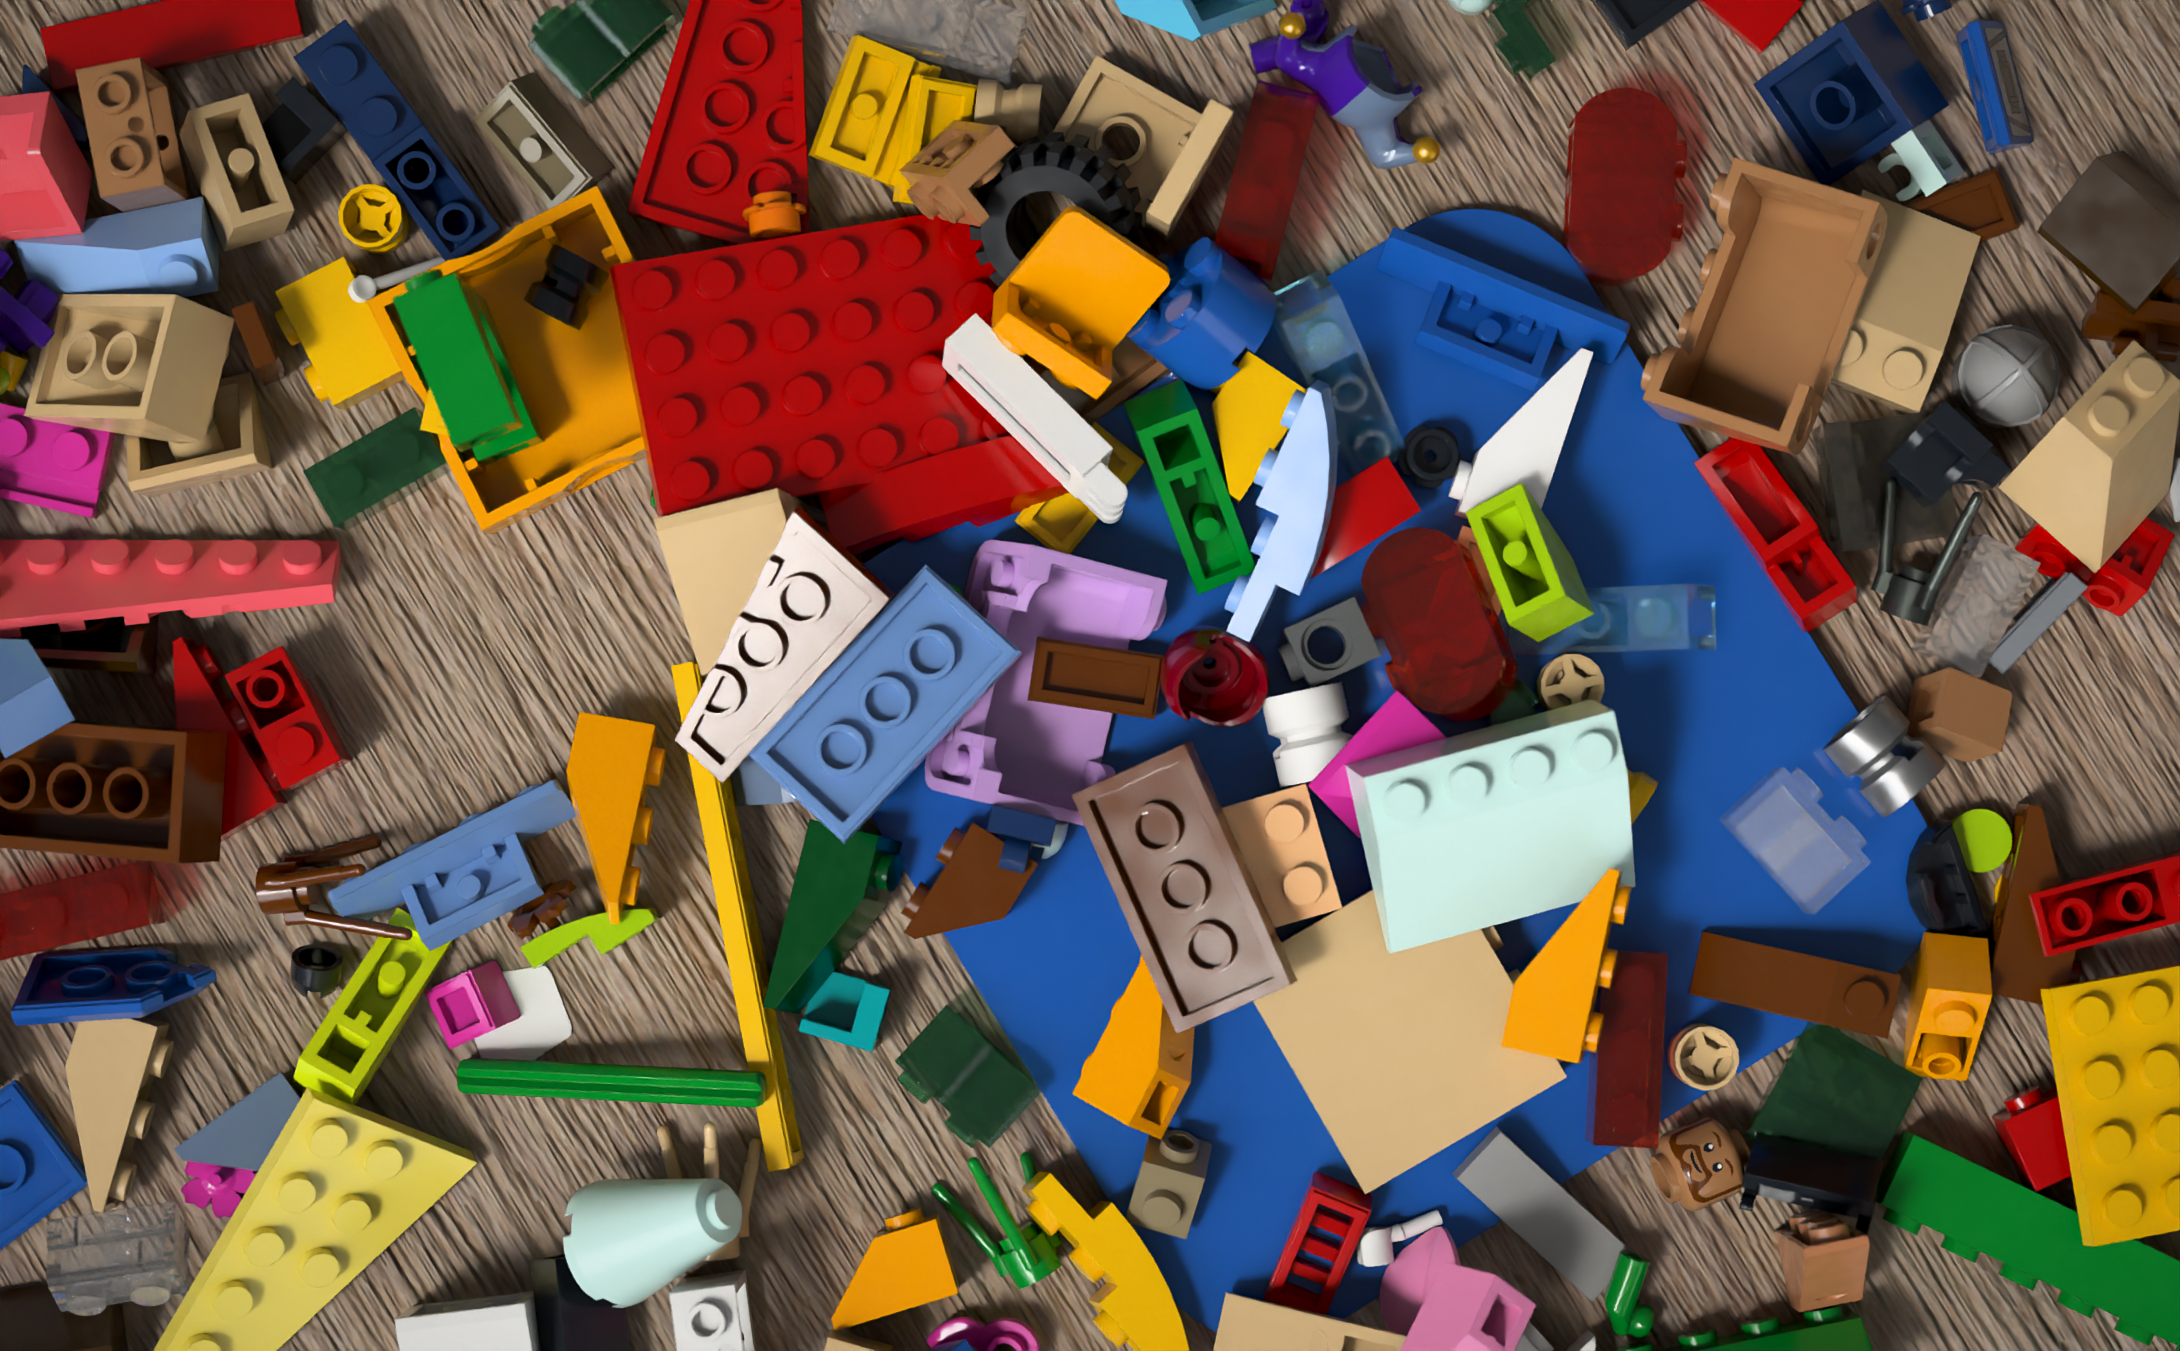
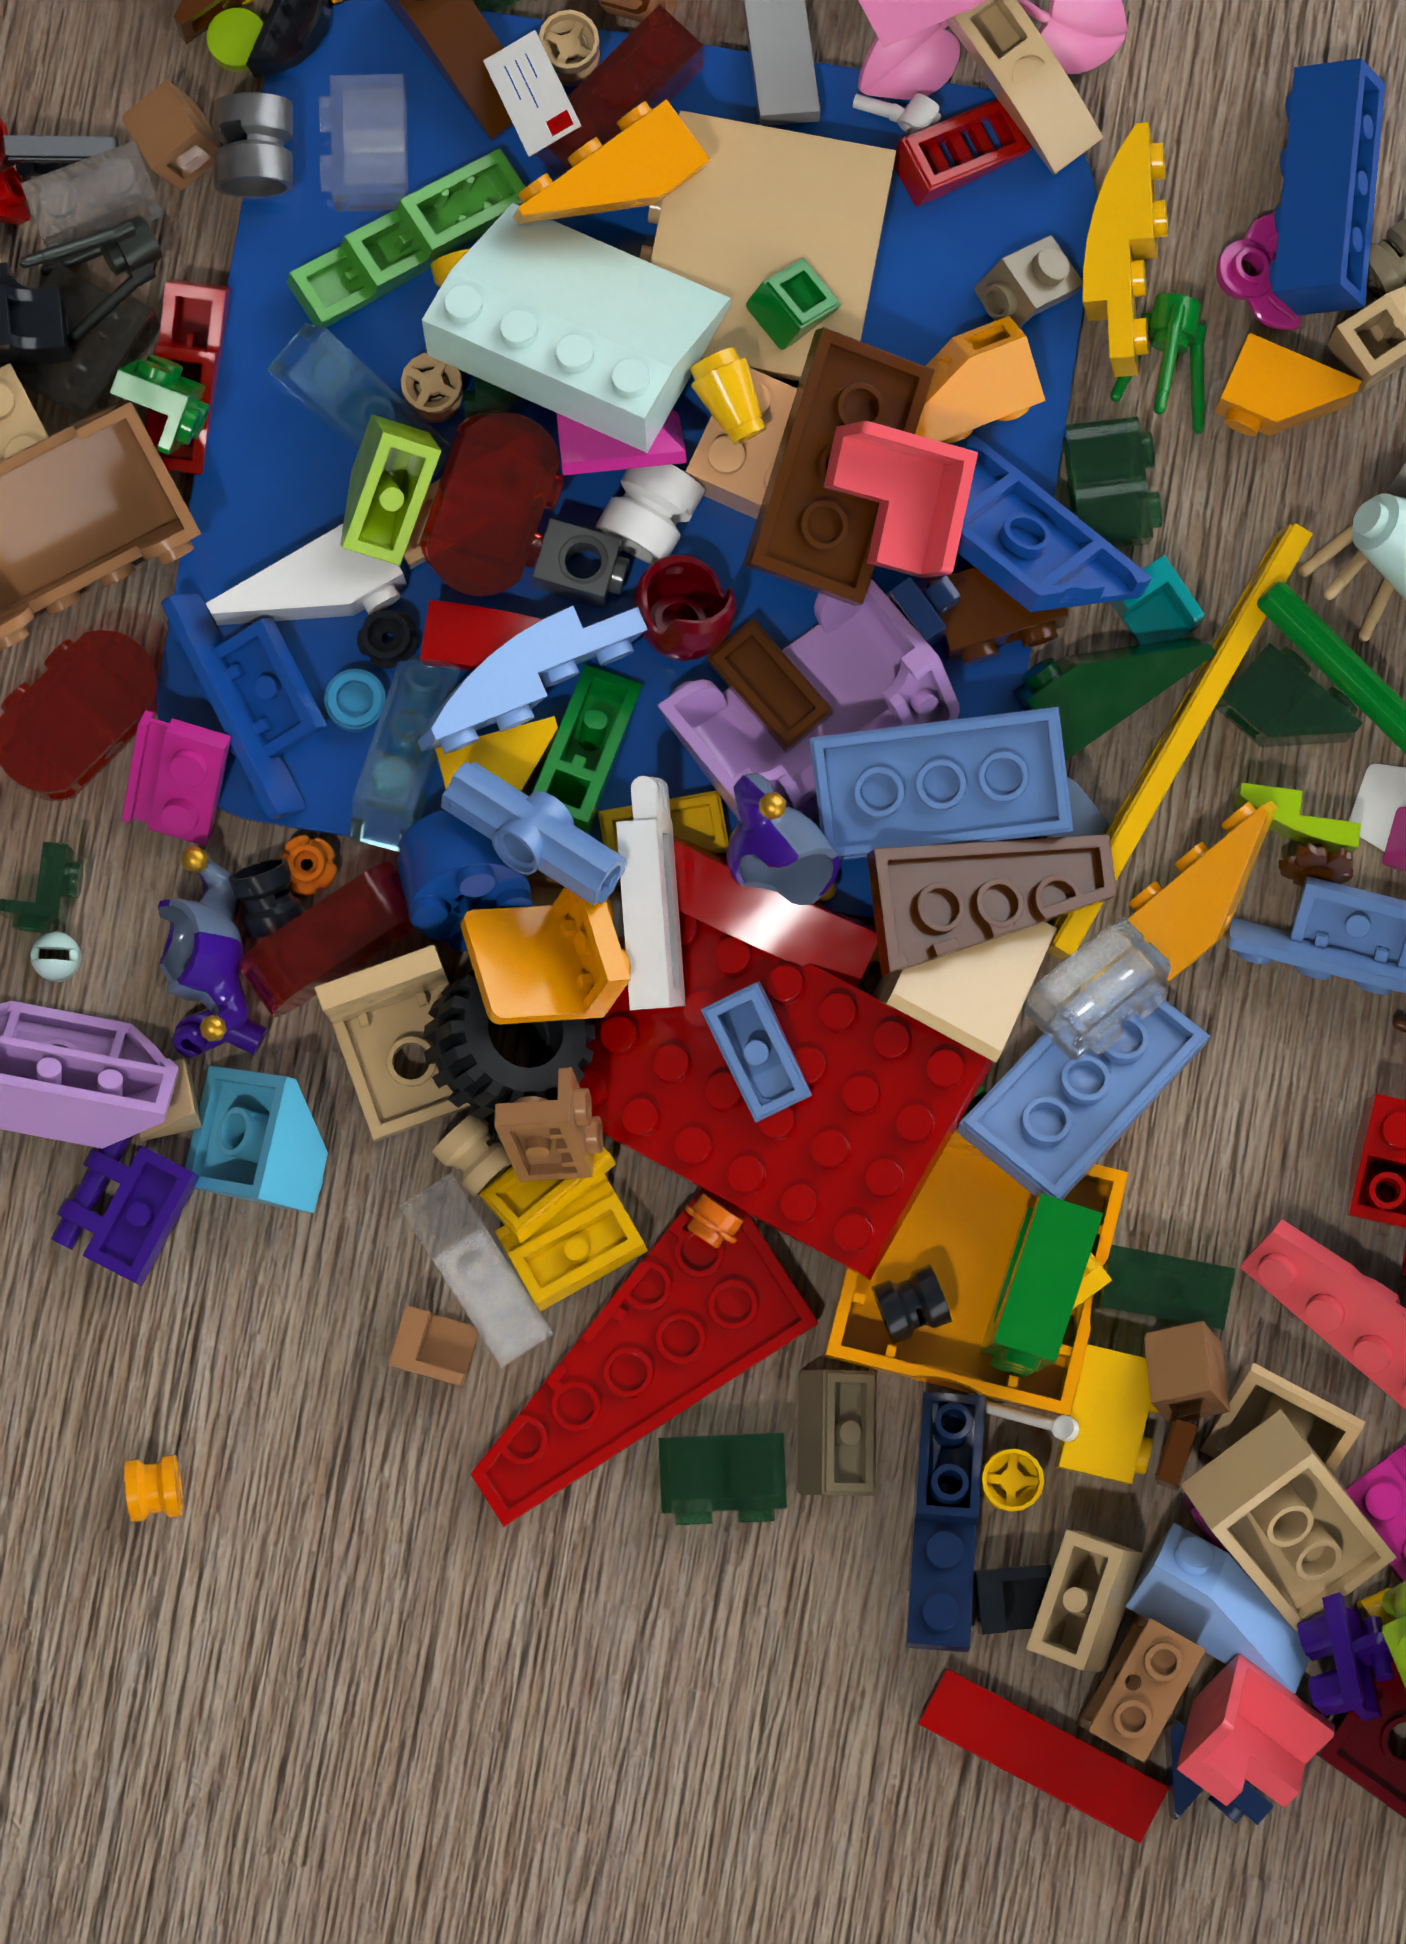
camera: 140 degrees left, 5 degrees down
none -> green bracket [110,355,210,455]
none -> dark pink plate [121,710,231,846]
none -> black wheel [228,858,306,938]
none -> orange plate [278,835,337,896]
none -> bright green slope [286,148,526,332]
none -> dark azure tile [324,669,387,733]
none -> medium blue piece [441,762,626,905]
none -> white sticker [483,30,581,157]
none -> yellow cone [690,347,766,445]
none -> medium blue slope [701,981,812,1123]
none -> piece [727,773,840,906]
none -> green slope [746,258,842,350]
none -> coral panel [823,421,978,578]
none -> medium blue tile [956,959,1210,1200]
none -> blue wing [957,434,1152,612]
none -> clear brick [1024,916,1172,1061]
none -> medium nougat panel [1144,1321,1230,1424]
none -> clear green slope [1215,643,1363,747]

